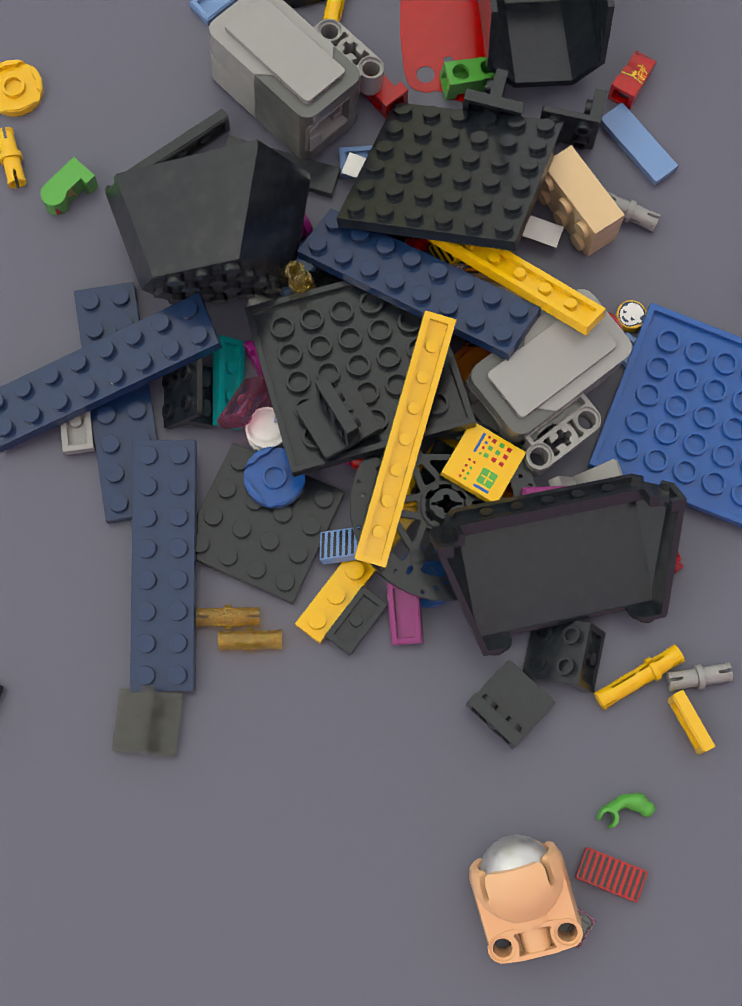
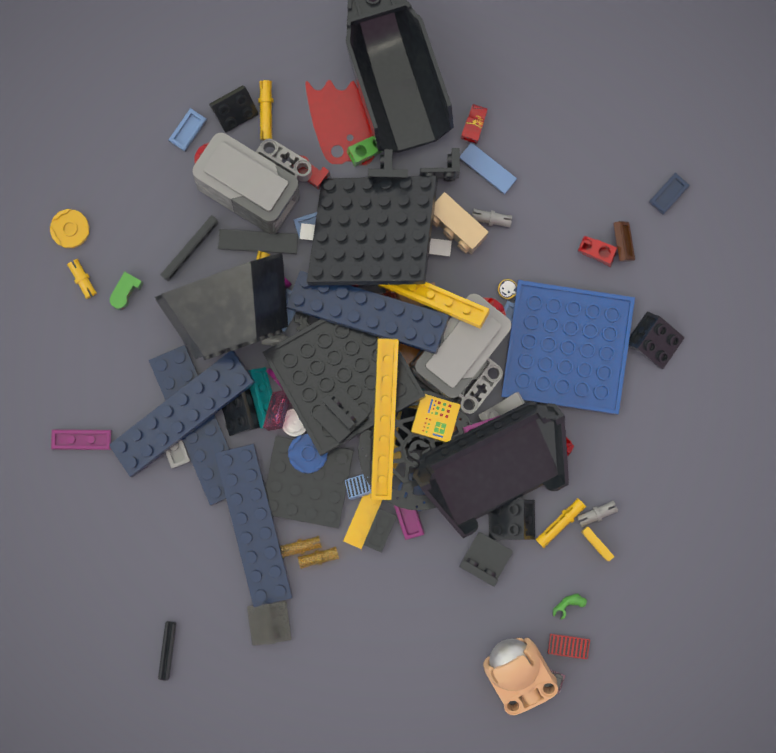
camera: 10 degrees left, 10 degrees up
clear yellow pin [285,261,315,293] -> none

